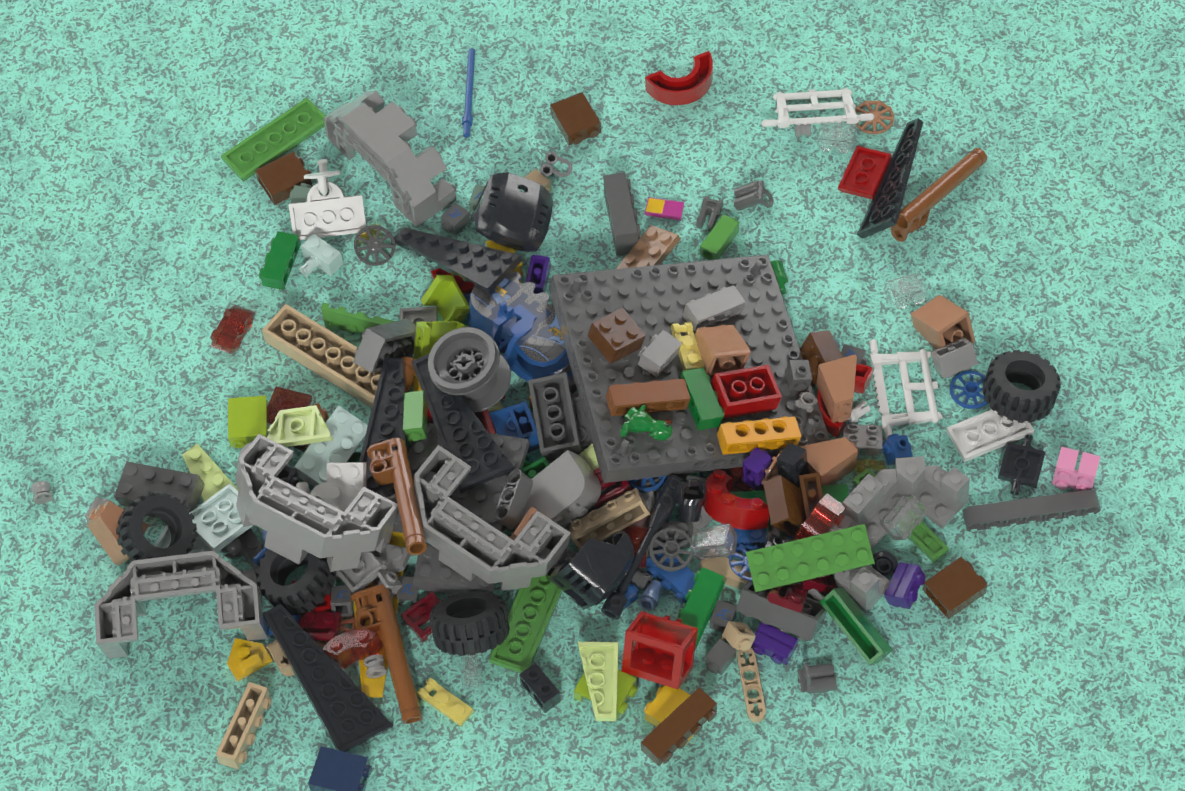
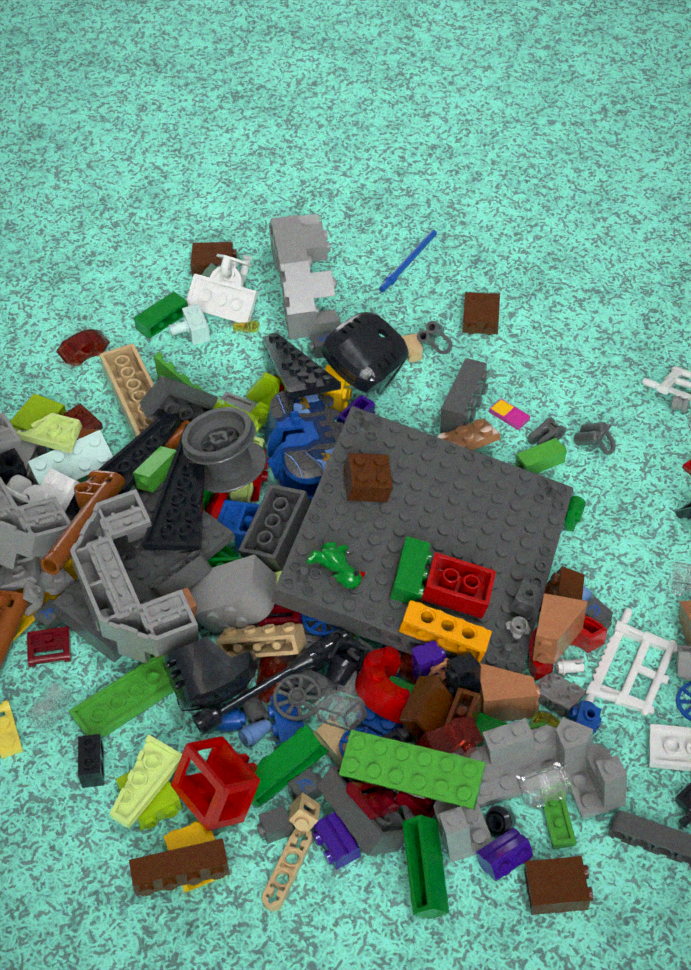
camera: 30 degrees right, 10 degrees down
bright green plate [221,98,326,182] -> none
dark grey wheel [354,225,396,266] -> none
black tyre [429,591,510,656] -> none
dark orange brick [606,378,690,416] -> none
light grey brick [638,330,682,378] -> none
red brick [645,51,713,105] -> none
light yellow plate [671,322,704,371] -> none
light grey brick [682,285,746,332] -> none
nougat slope [694,325,751,377] -> none
dark grey piece [798,663,837,694] -> none

